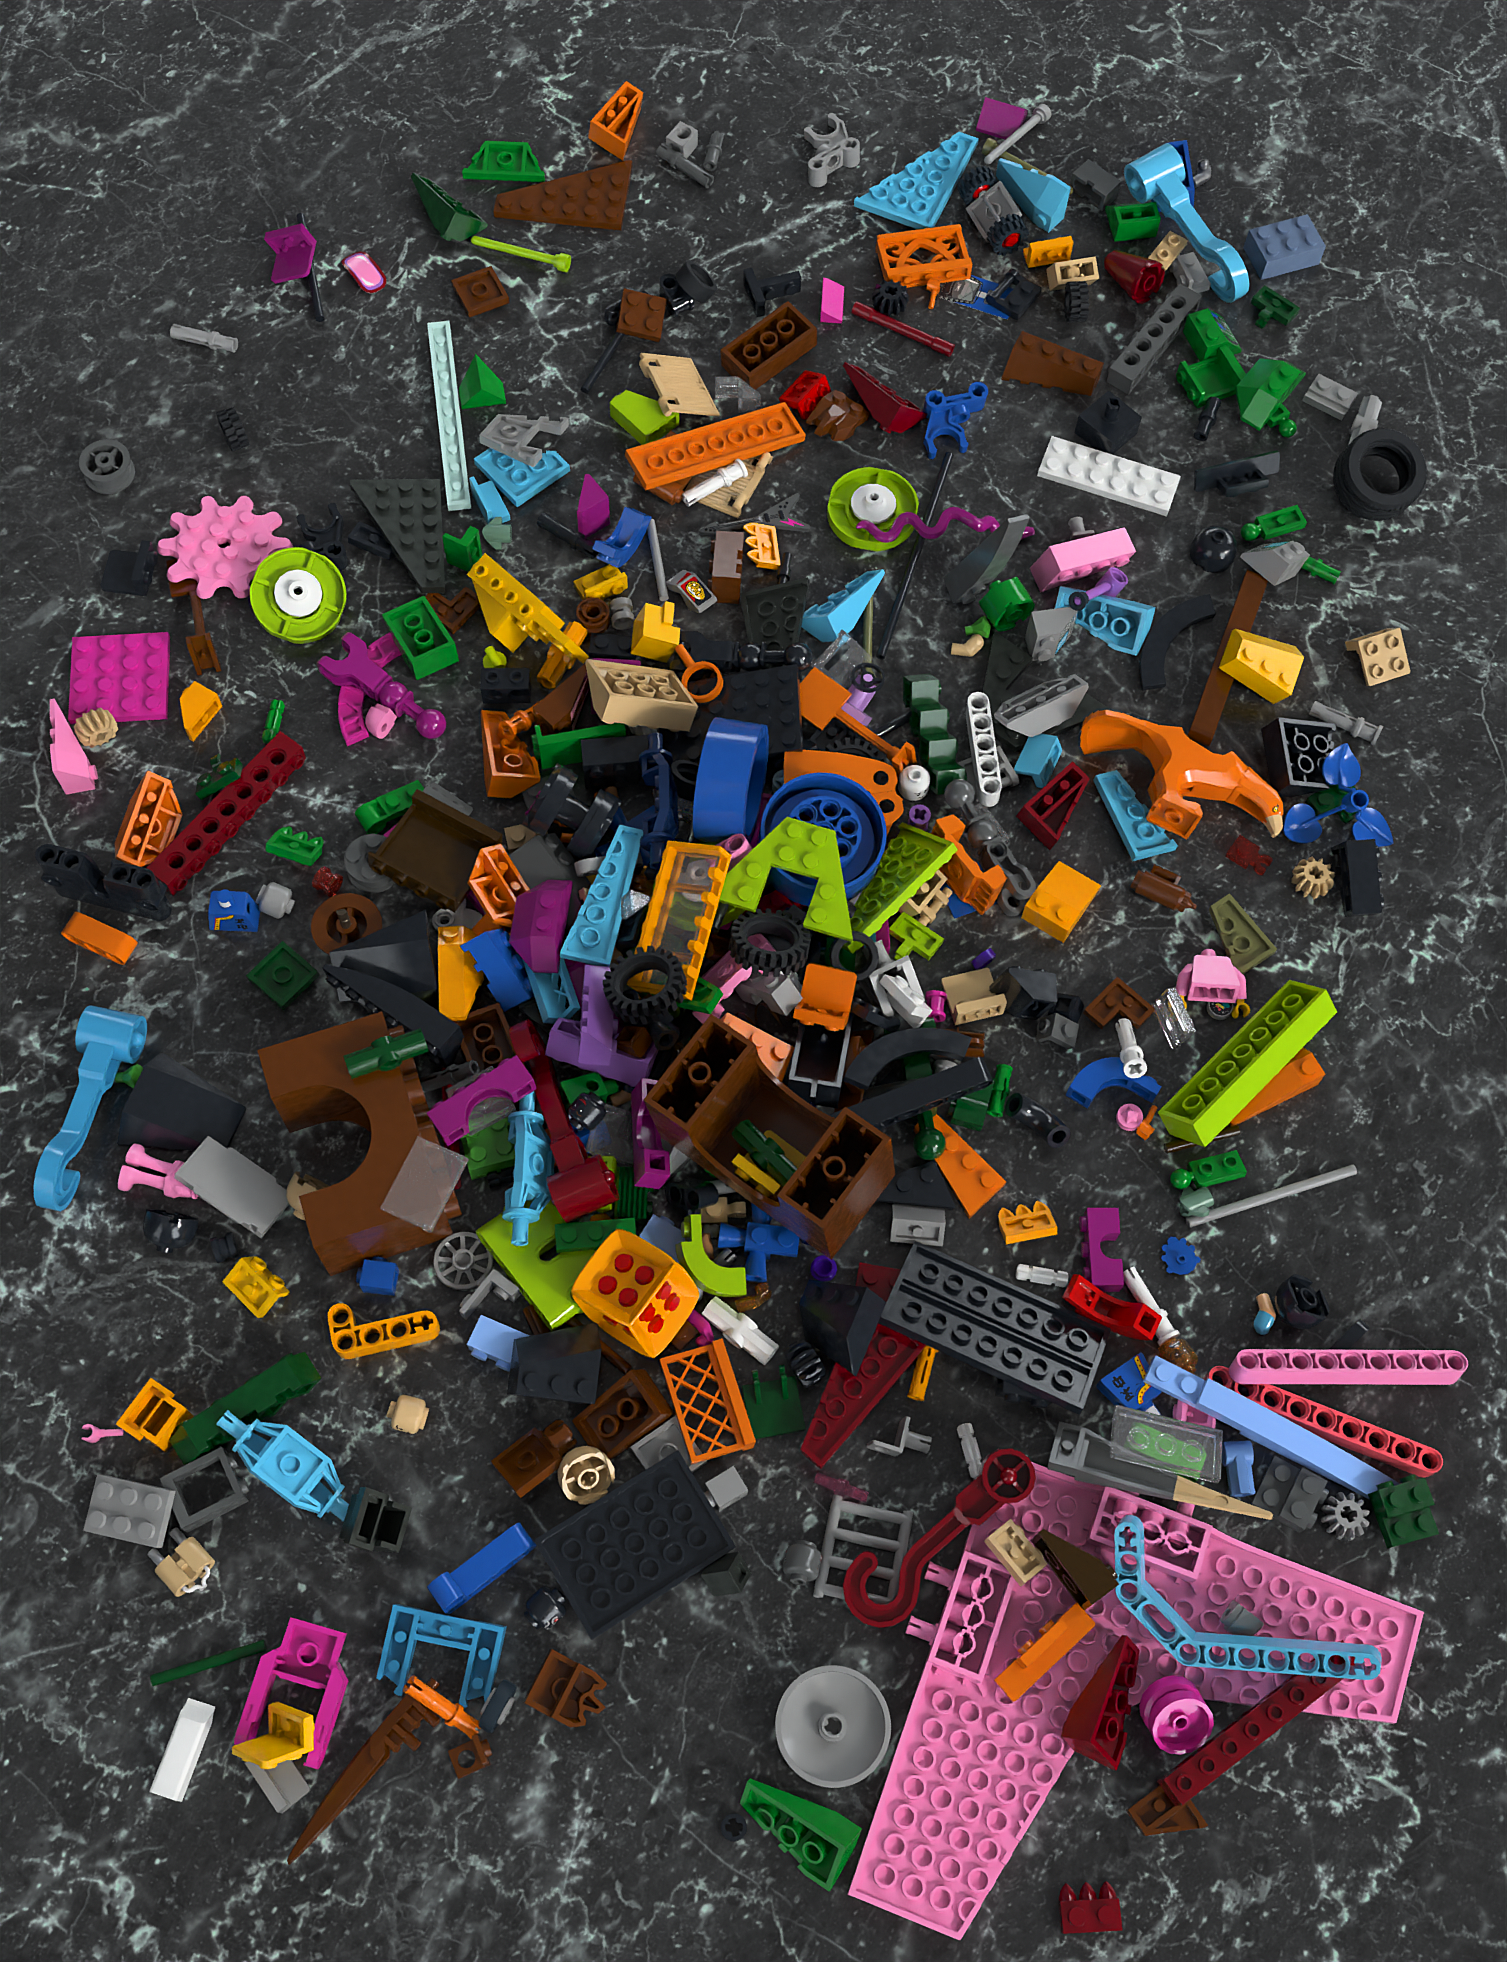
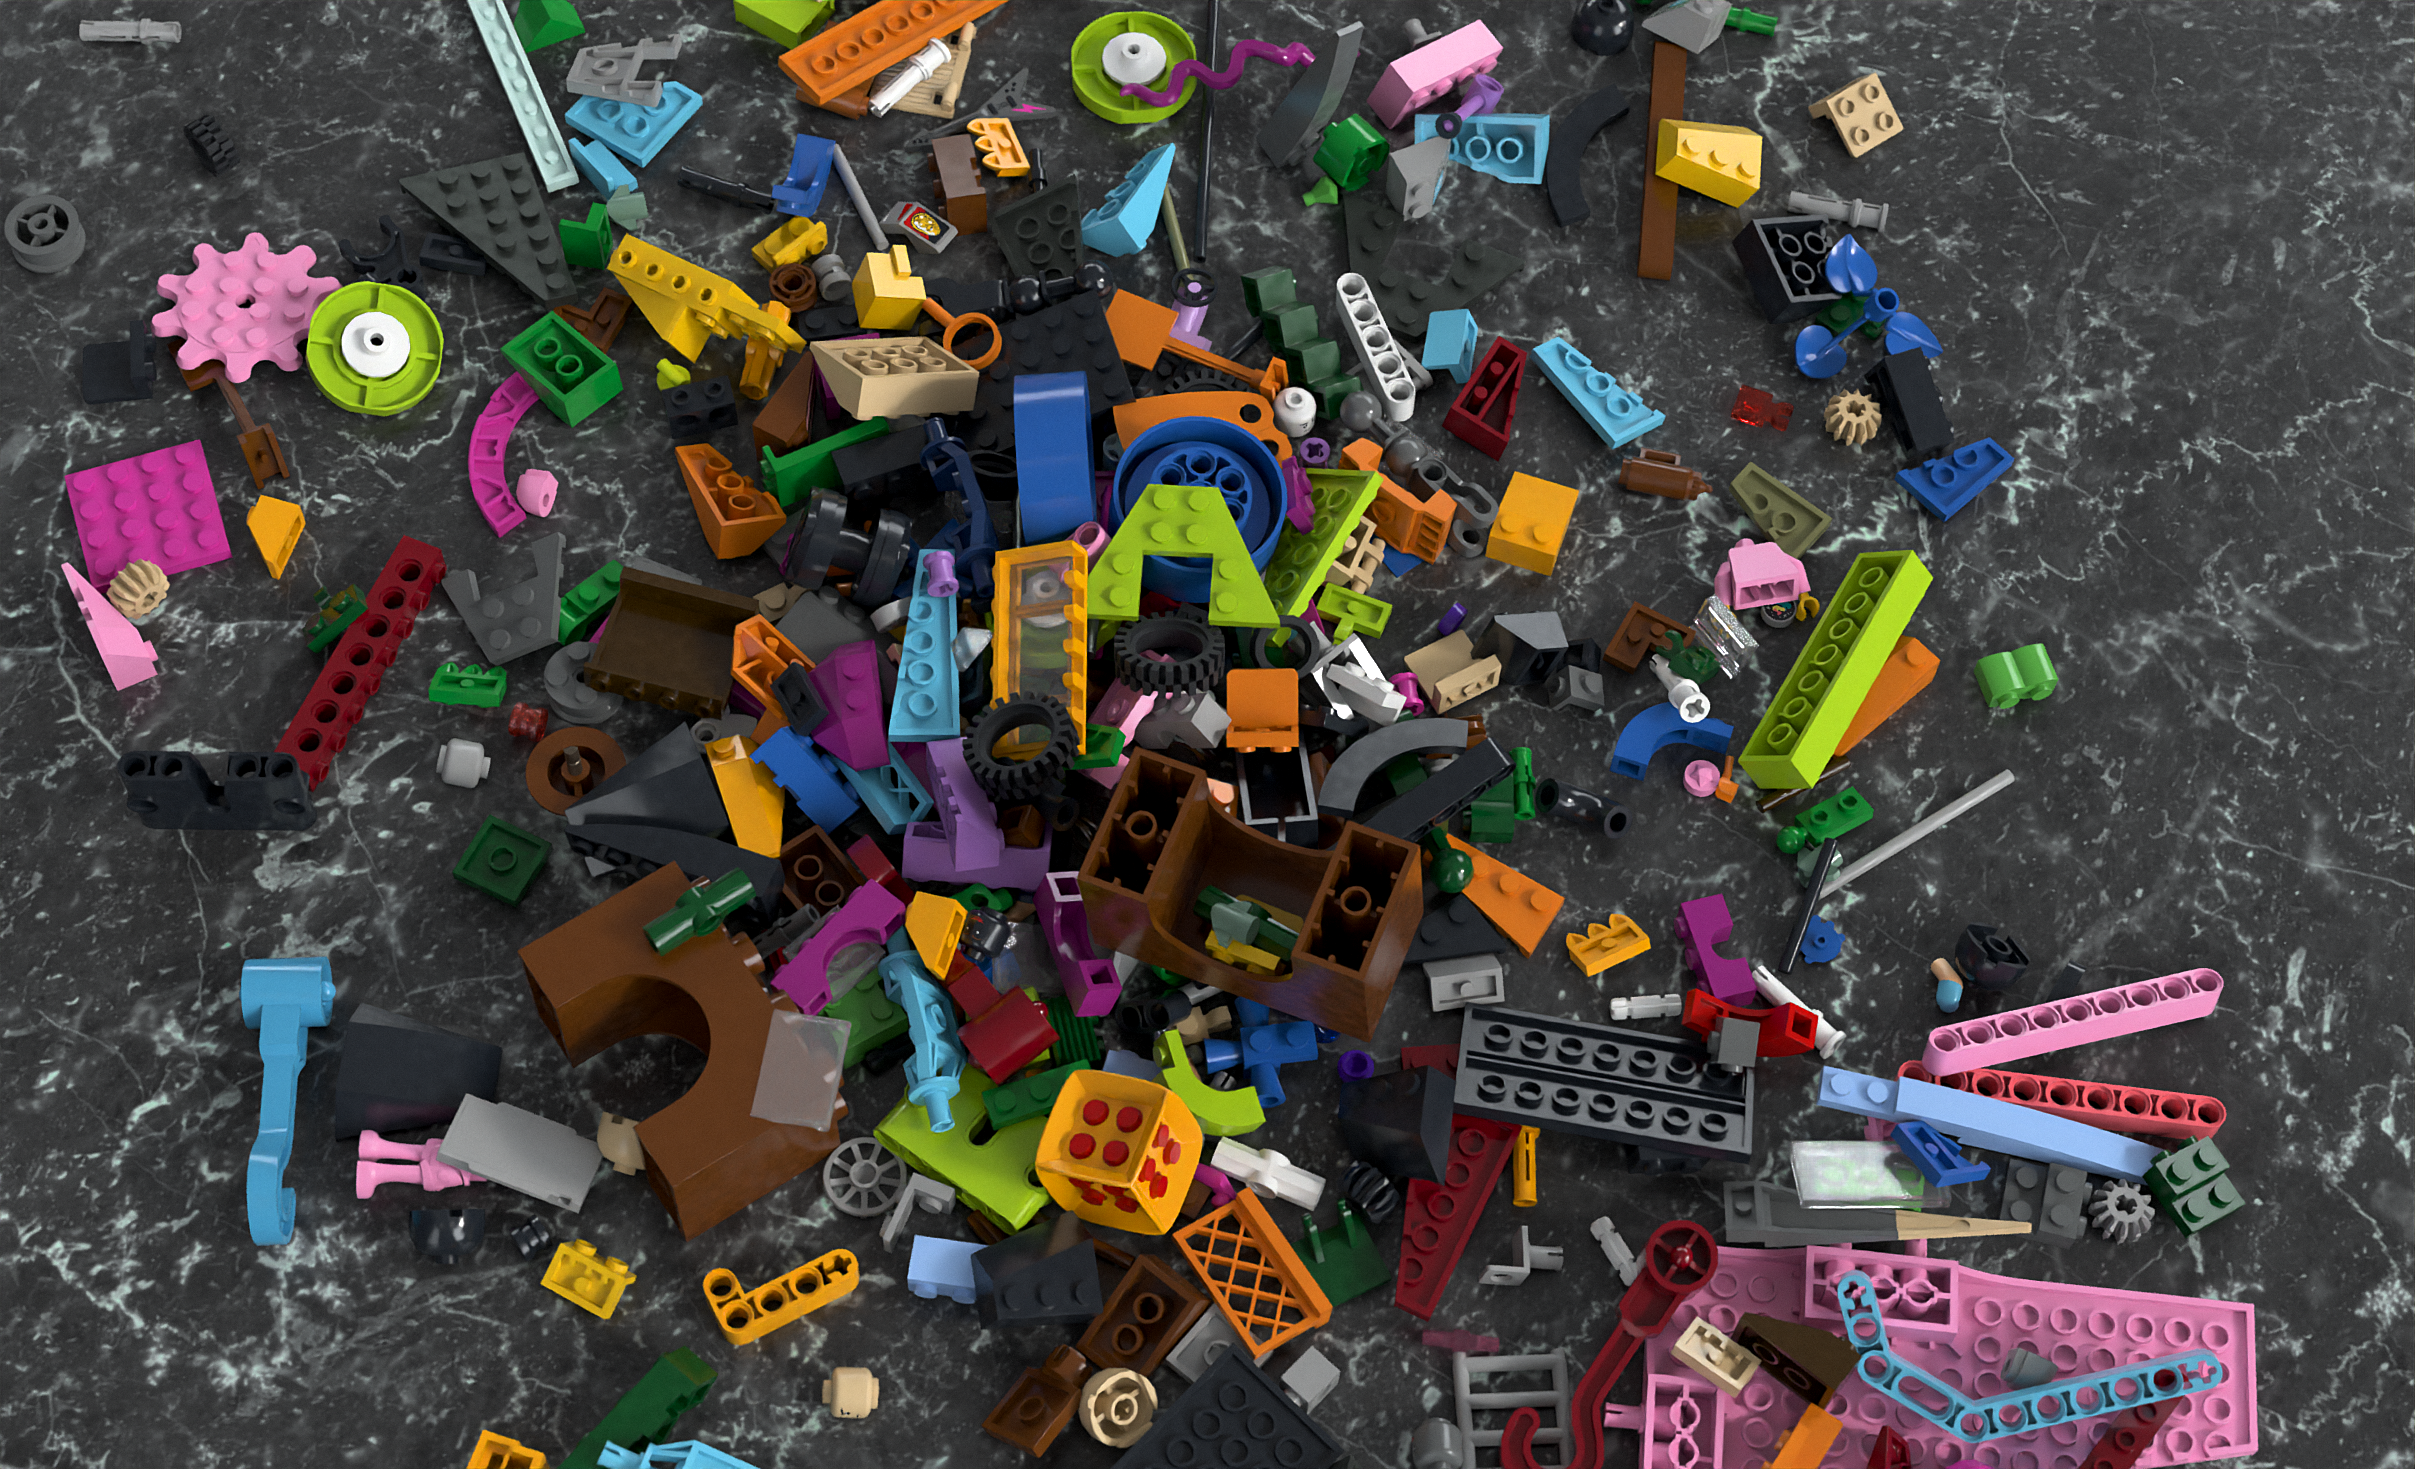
camera: 15 degrees left, 5 degrees down
orange beam [61,912,138,965] -> none
orange wedge [115,771,182,867] -> none
bright green rock [115,1064,143,1088] -> none
blue torso [208,889,260,932] -> none
green axle [262,699,285,744] -> none
magenta piece [316,632,447,739] -> none
blue brick [356,1257,399,1296] -> none
orange pin [499,701,540,740] -> none
magenta slope [577,474,610,538] -> none
clear orange arm [735,1282,772,1313] -> none
clear plate [810,629,873,688] -> none
tan arm [951,634,984,657] -> none
light grey wedge [994,674,1089,738] -> none
orange animal [1080,710,1283,839] -> none
blue torso [1096,1352,1162,1423] -> none
clear orange head [1158,1338,1198,1374] -> none
medium blue piece [1220,1440,1255,1497] -> none
none -> dark grey wing [441,532,566,666]
none -> black plate [770,661,830,737]
none -> light orange slope [905,891,968,981]
none -> medium lavender bush [923,551,959,597]
none -> sand green piece [1211,901,1260,948]
none -> magenta plate [1282,455,1316,535]
none -> dark green plate [1655,630,1723,686]
none -> dark grey brick [1707,1016,1760,1073]
none -> black bar [1778,837,1839,975]
none -> blue wing [1890,1120,1991,1188]
none -> blue wing [1894,437,2014,523]
none -> bright green brick [1974,644,2058,709]

